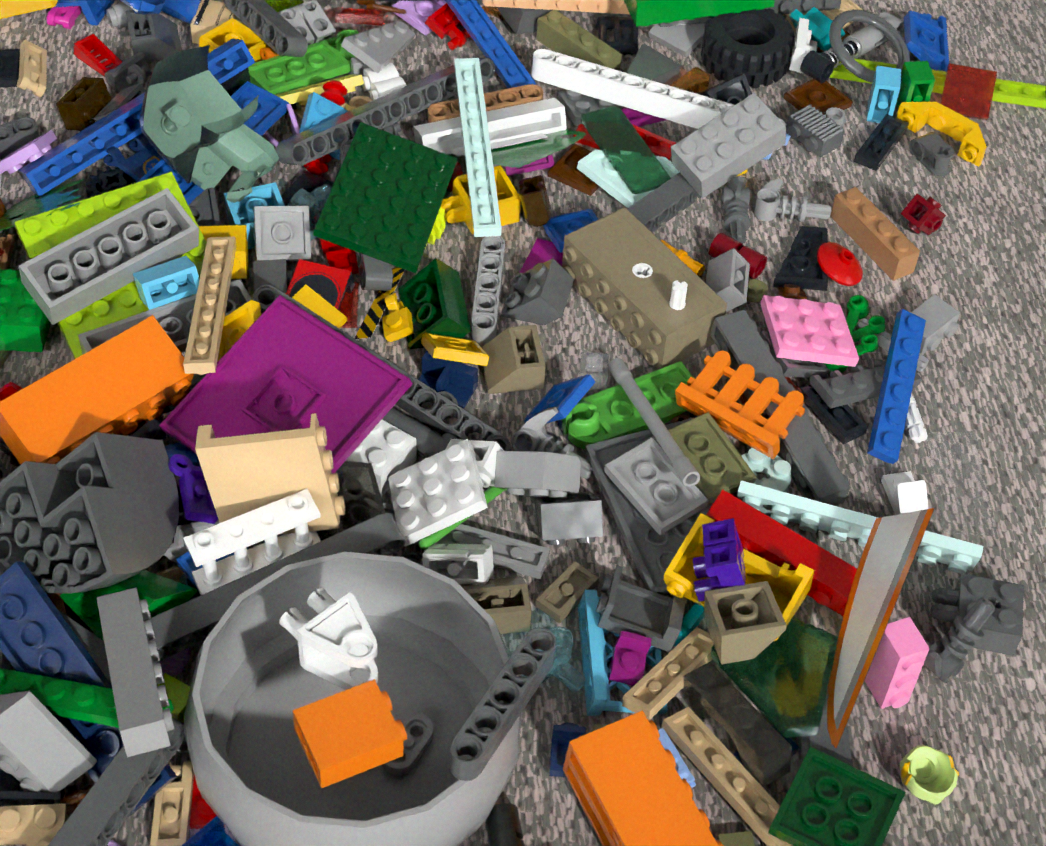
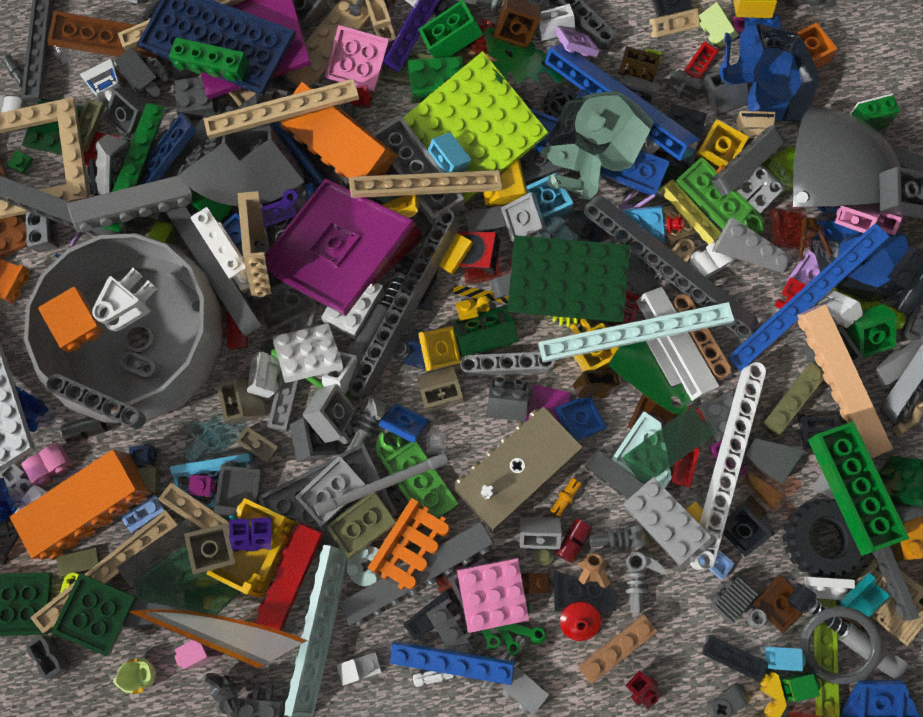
camera: 90 degrees right, 25 degrees up
light grey brick [19,188,199,325] -> none
none -> tan plate [204,79,359,139]
none -> medium nougat rock [577,553,611,588]
none -> yellowish green brick [699,2,739,48]

